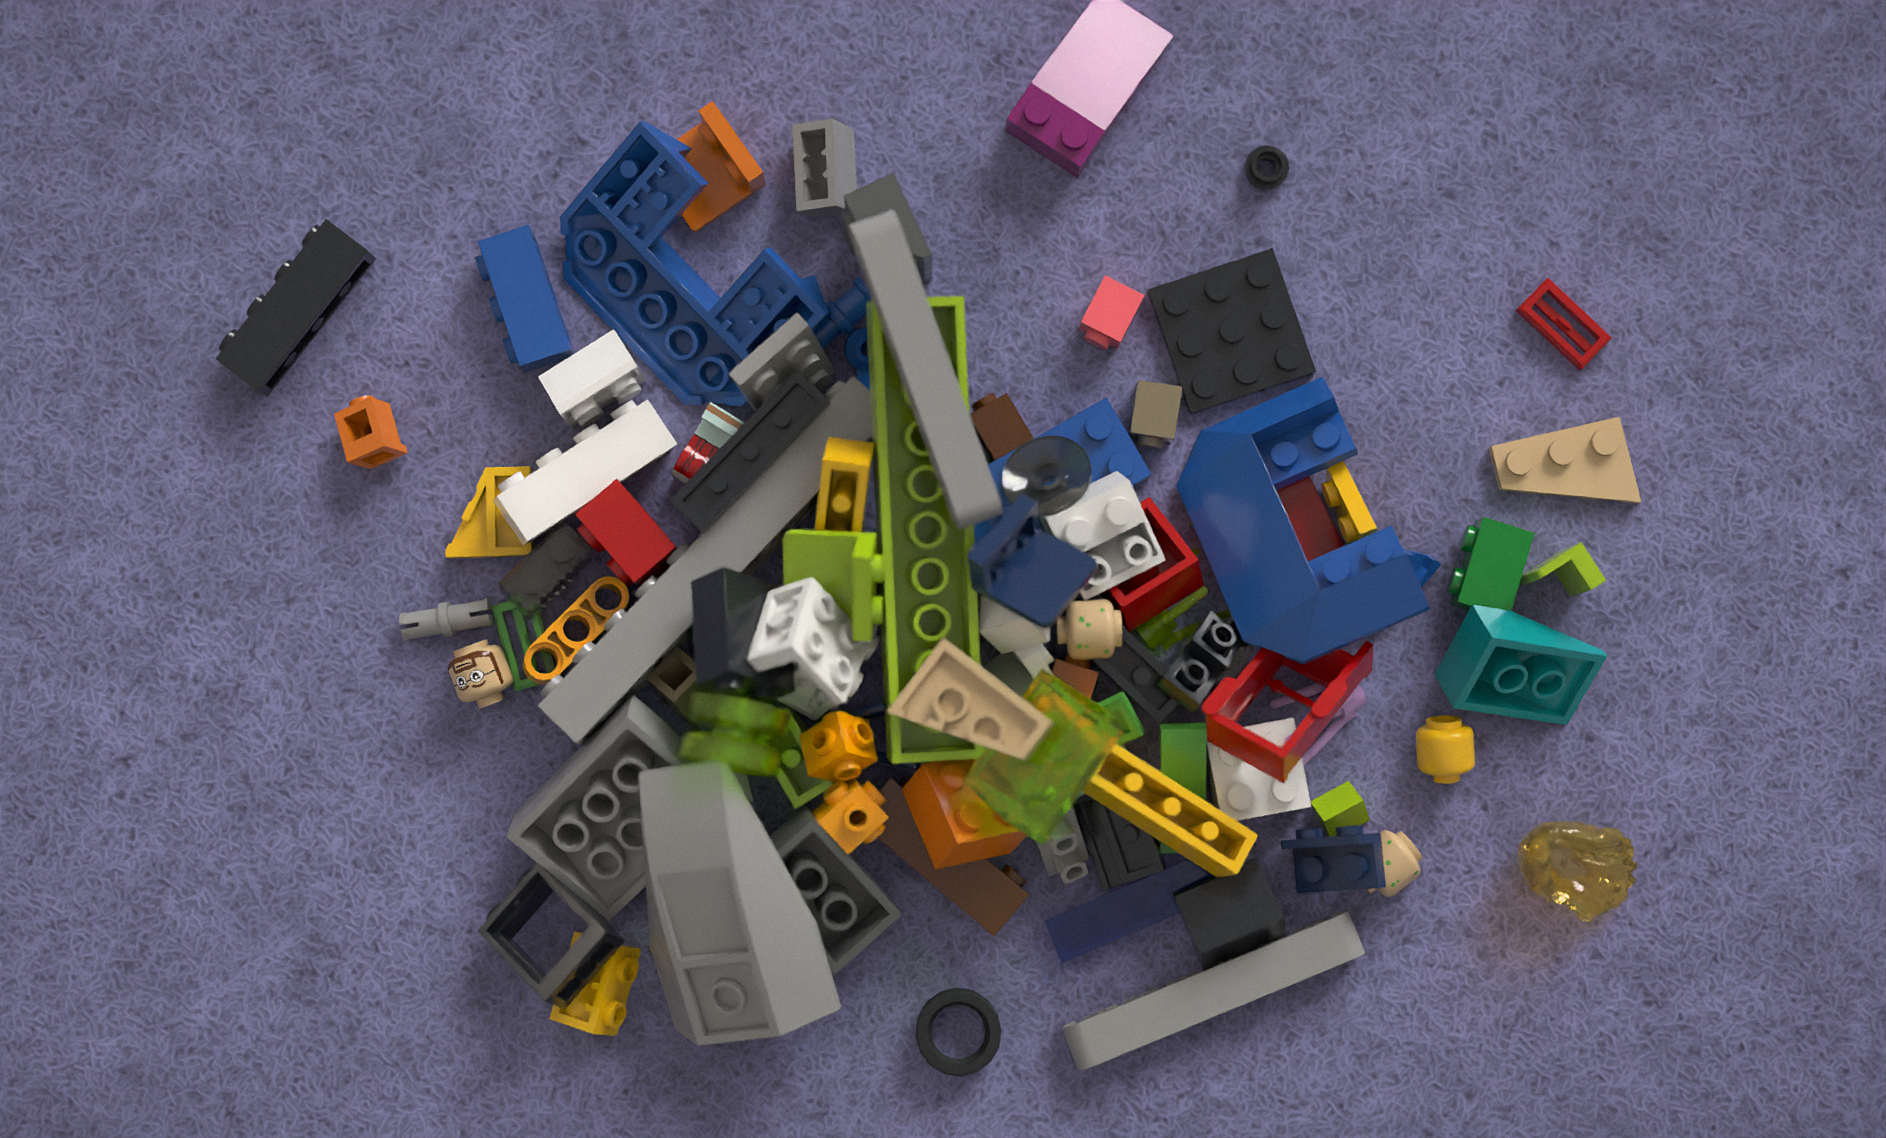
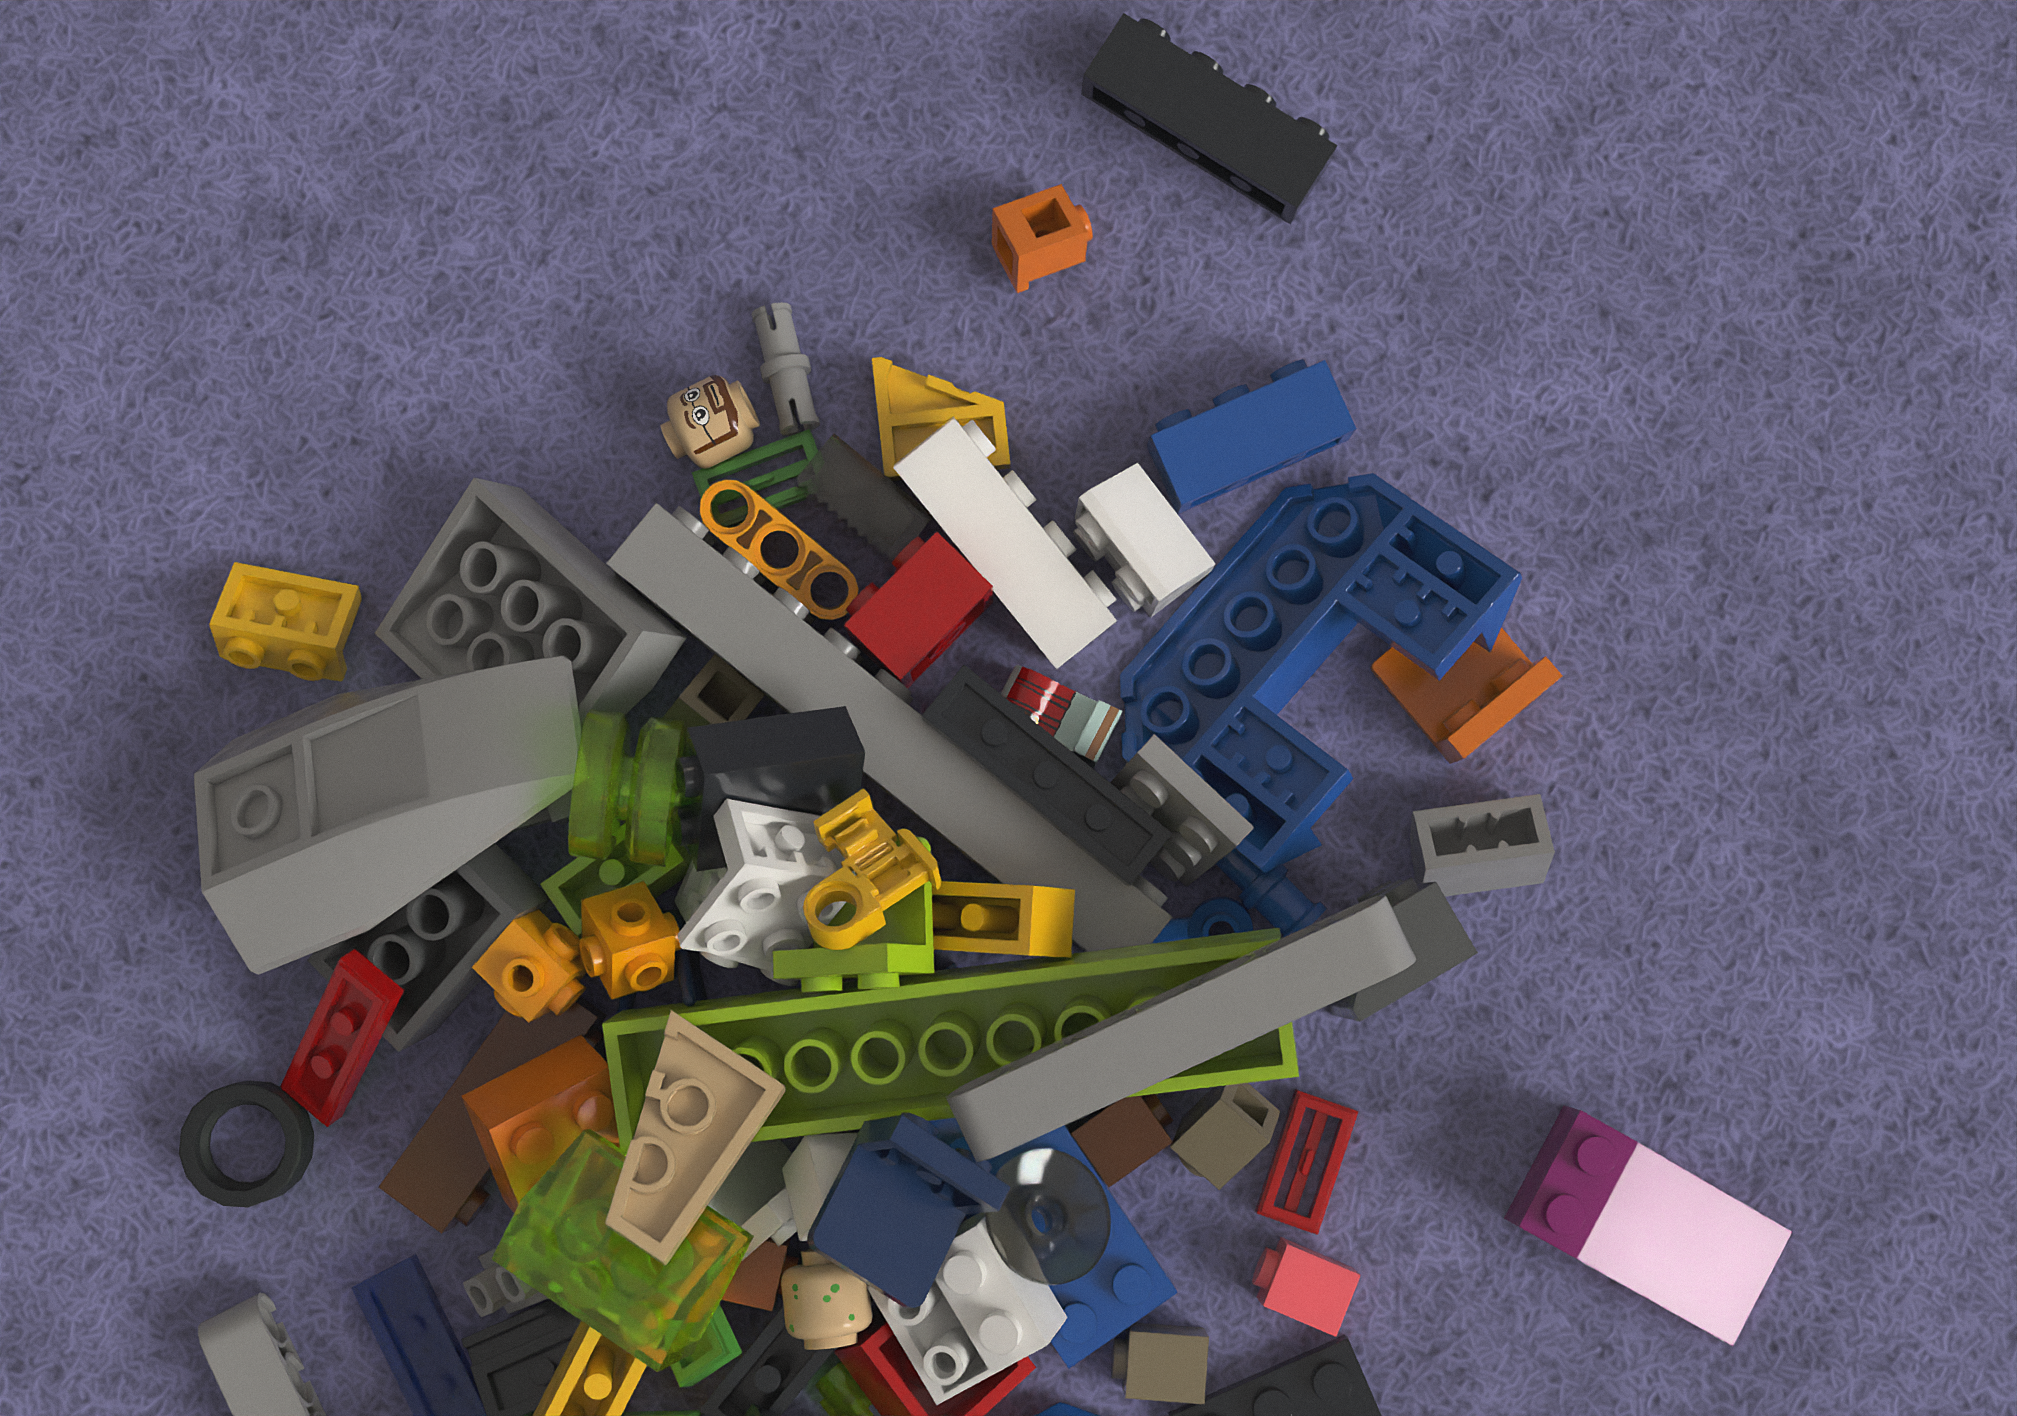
camera: 85 degrees right, 0 degrees up
black window [478,863,625,1009] -> none
none -> red tile [280,949,404,1127]
none -> yellow piece [803,788,941,950]
none -> dark tan brick [1170,1083,1280,1190]
none -> red tile [1255,1089,1359,1235]

